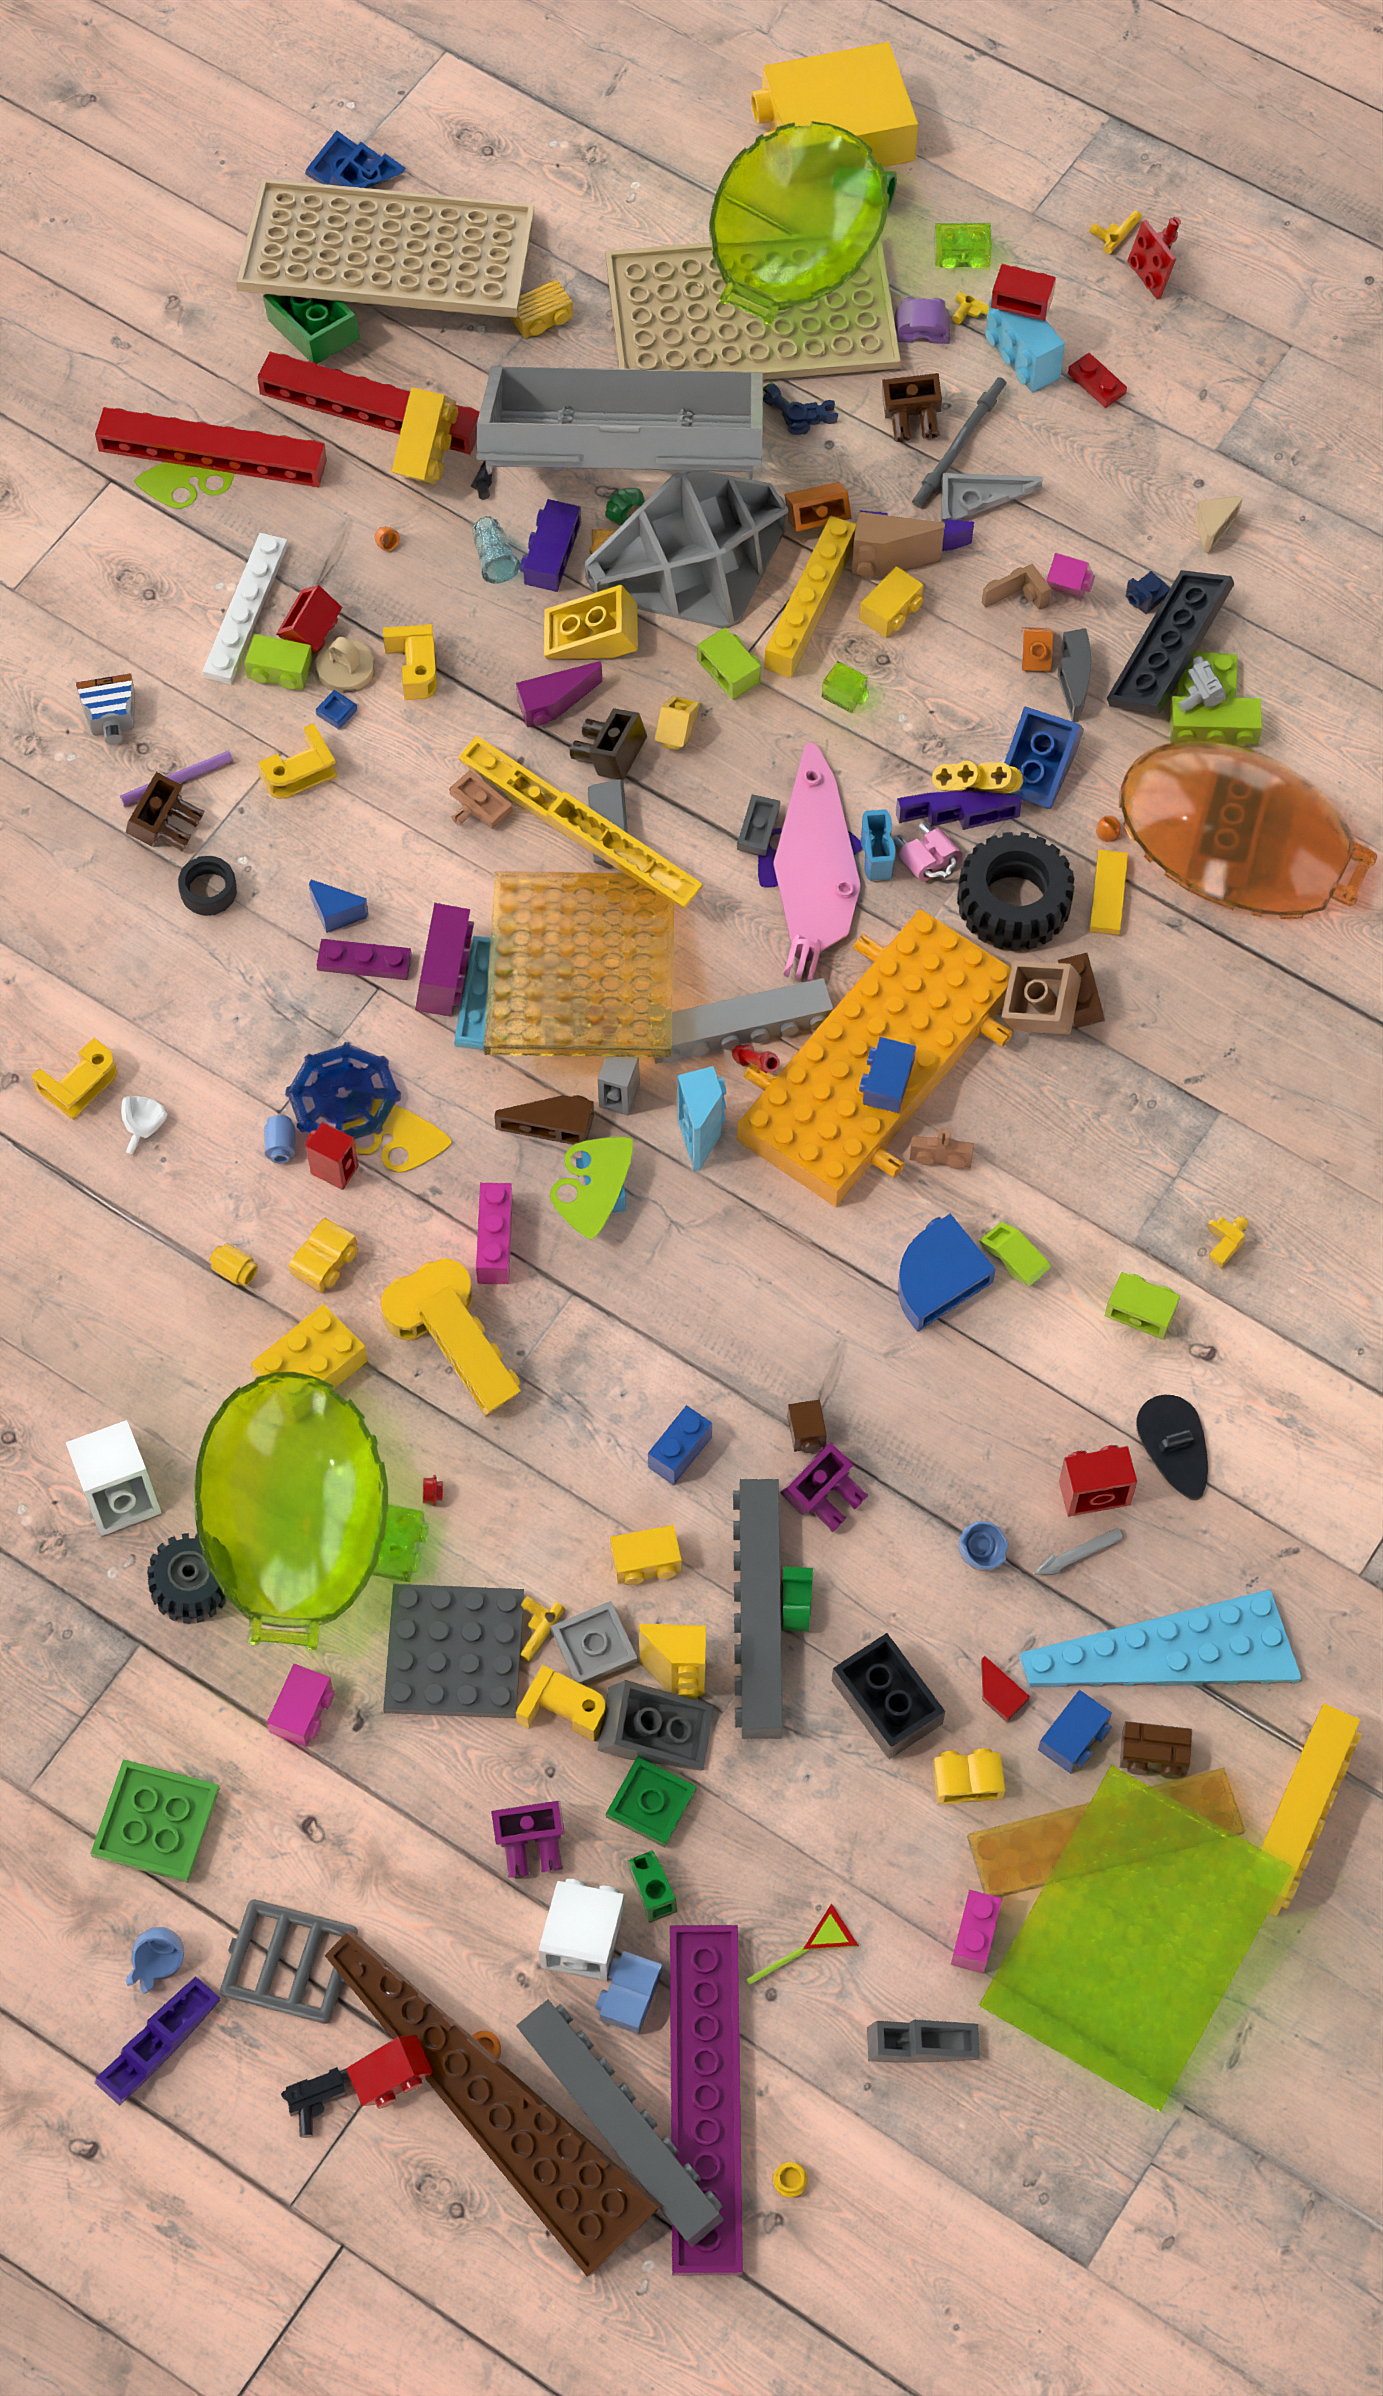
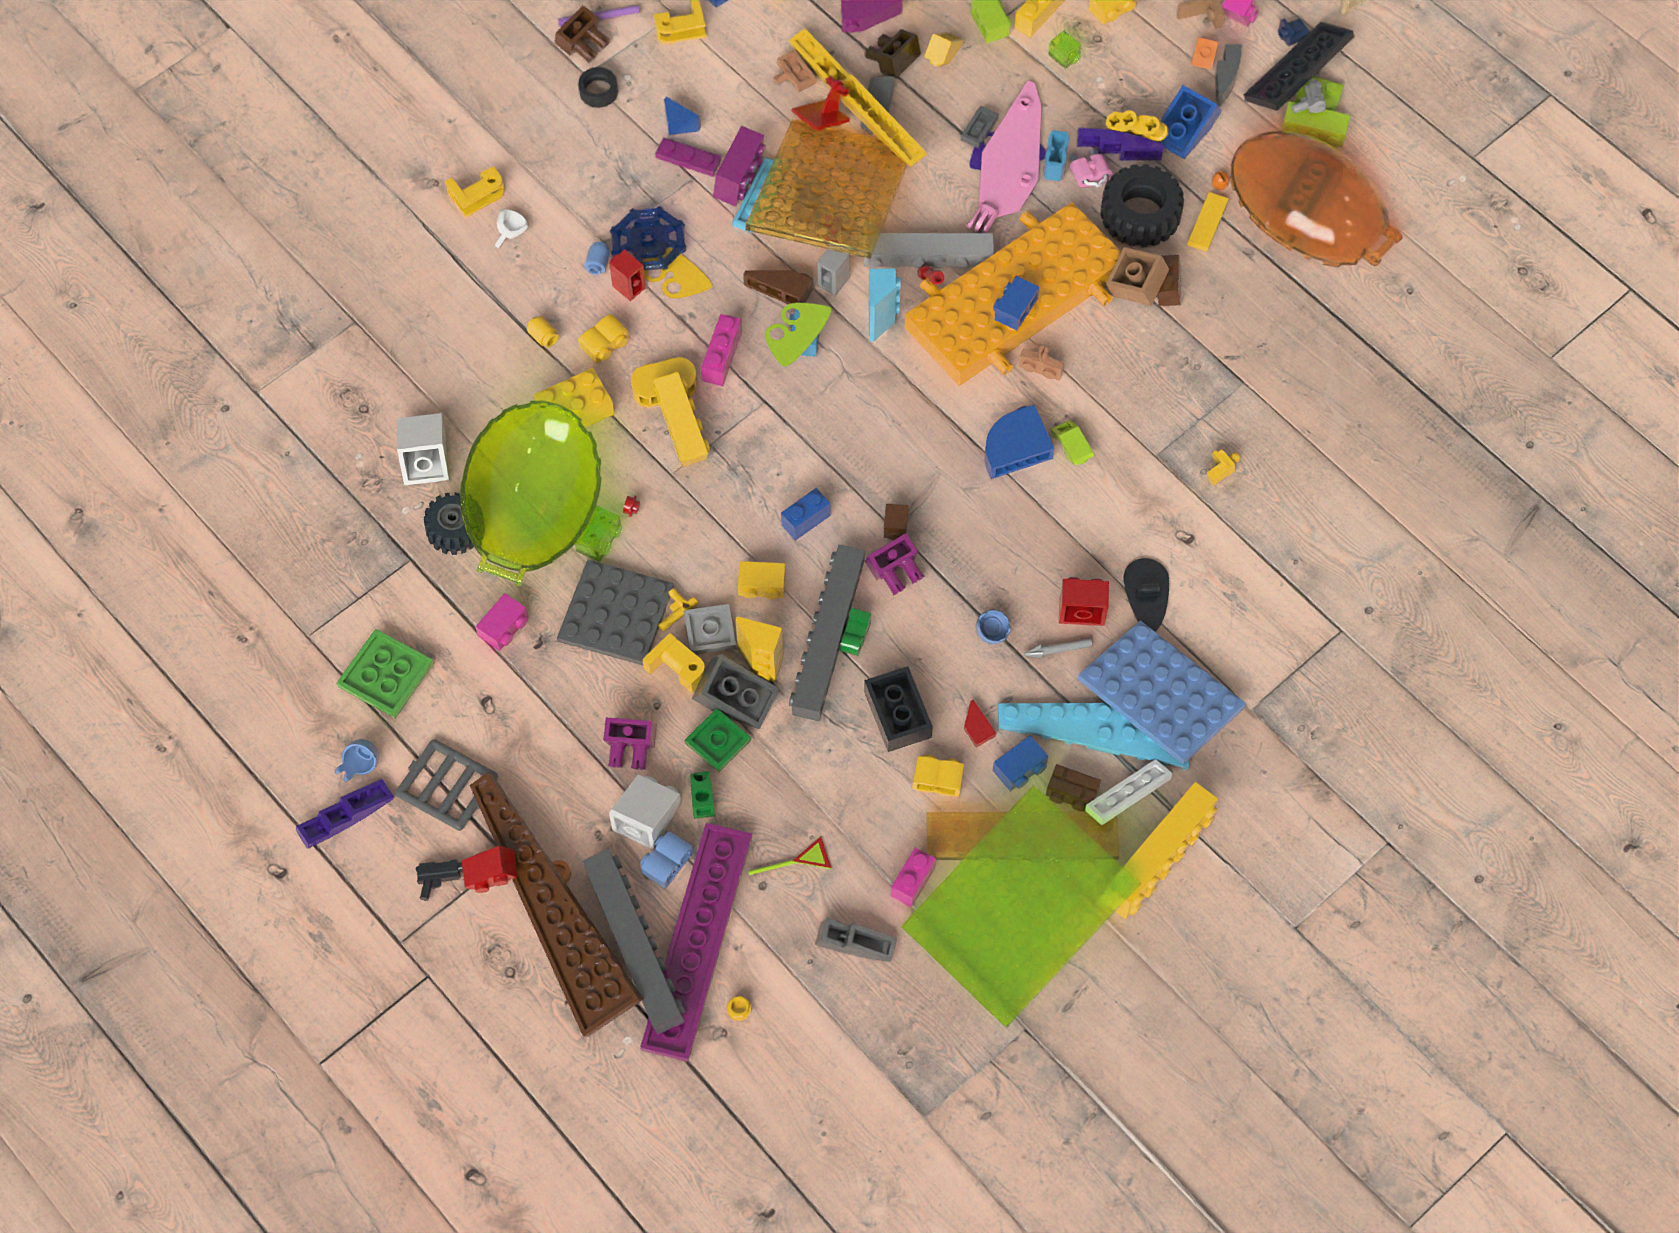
camera: 15 degrees right, 0 degrees up
lime brick [1104,1272,1181,1340] -> none
none -> red plate [792,76,850,130]
none -> medium blue plate [1078,620,1246,764]
none -> white plate [1086,759,1172,825]

